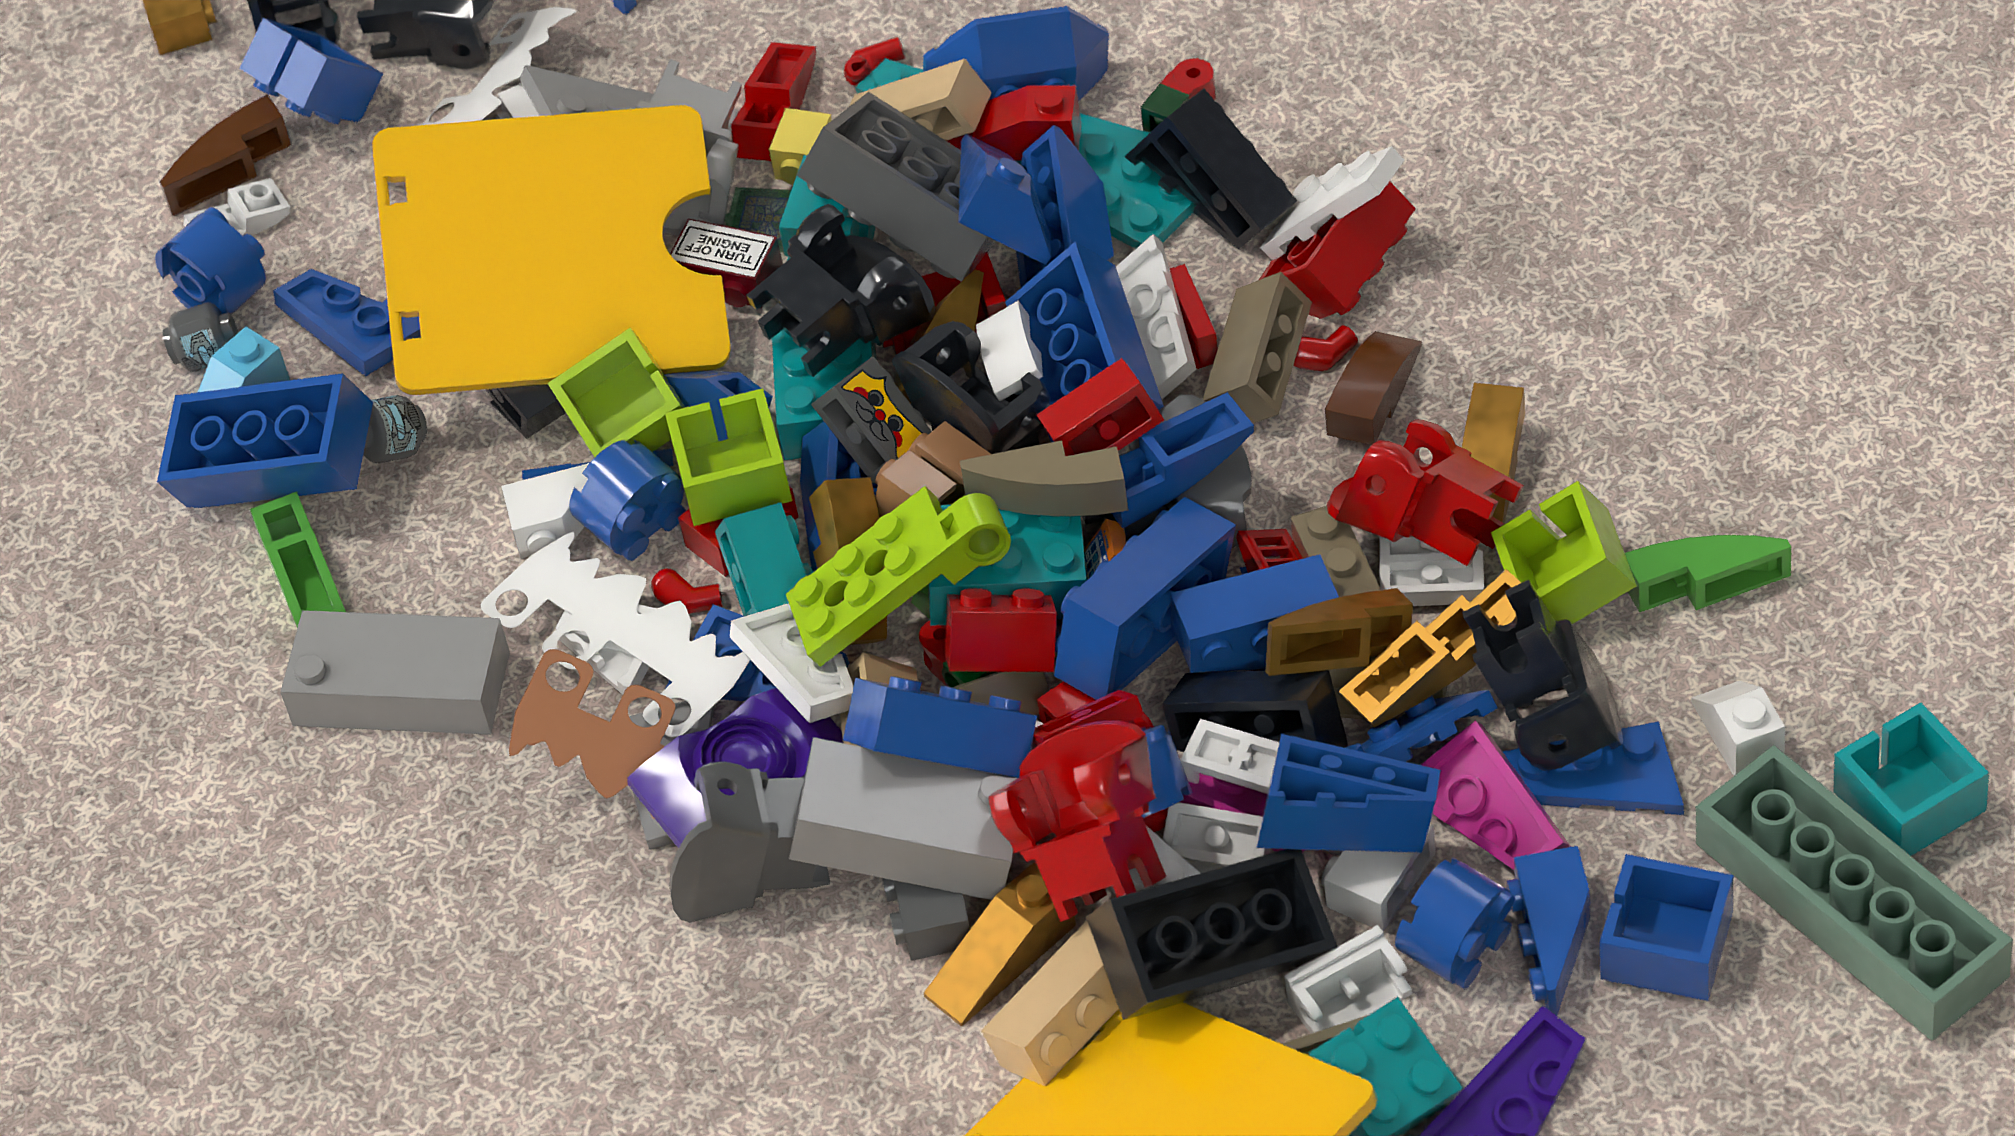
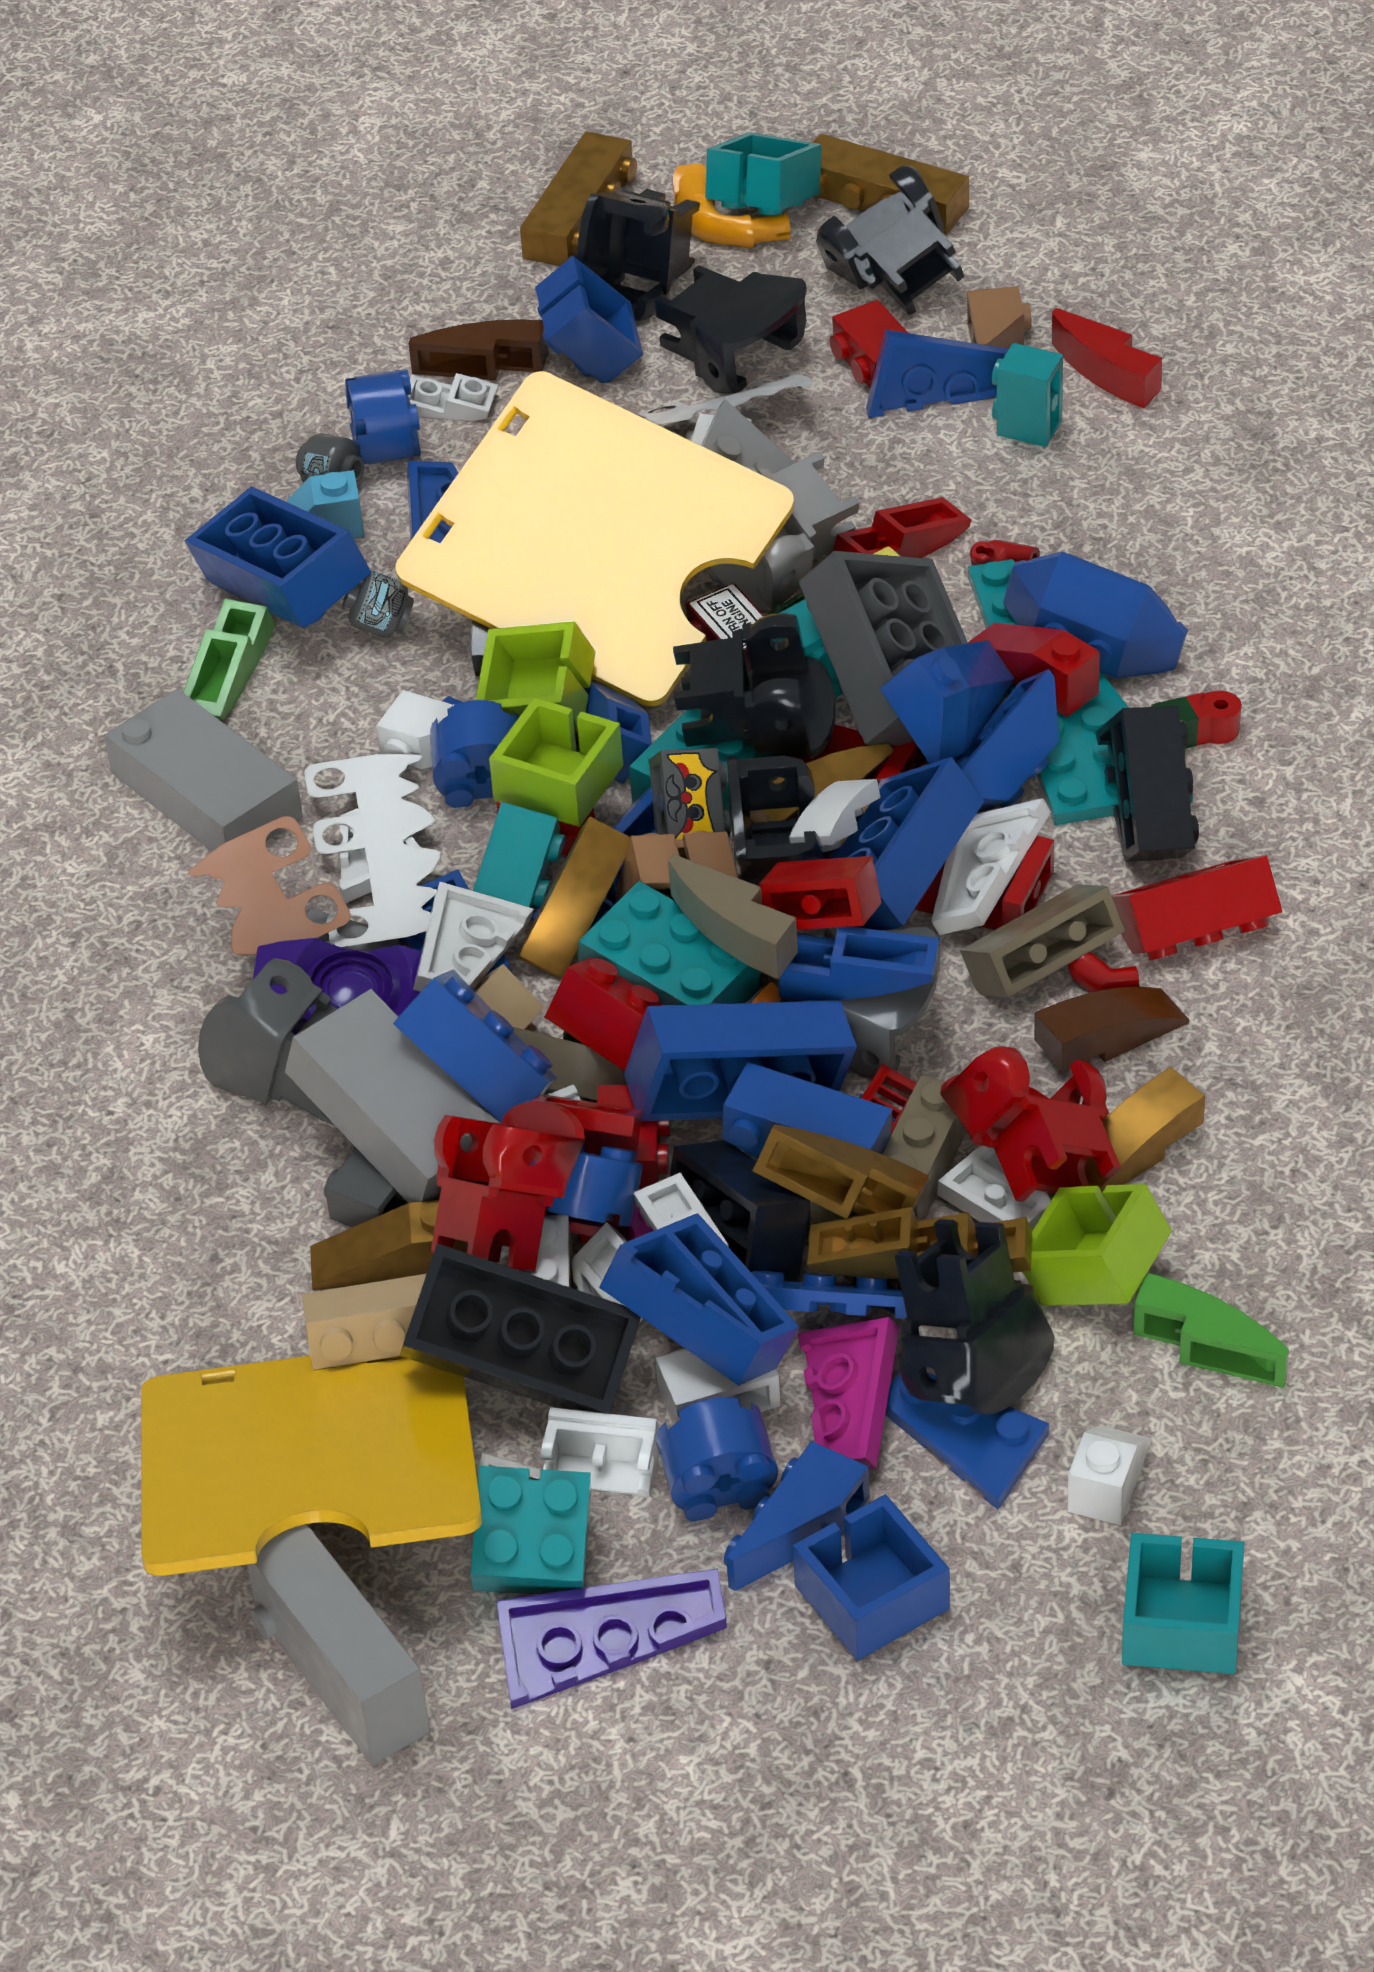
camera: 35 degrees right, 5 degrees down
red arm [651,568,723,614] -> none
lime hinge [786,486,1011,667] -> none
tan brick [849,59,992,140] -> none
white wing [1260,146,1404,261] -> none
sand green brick [1696,745,2013,1041] -> none

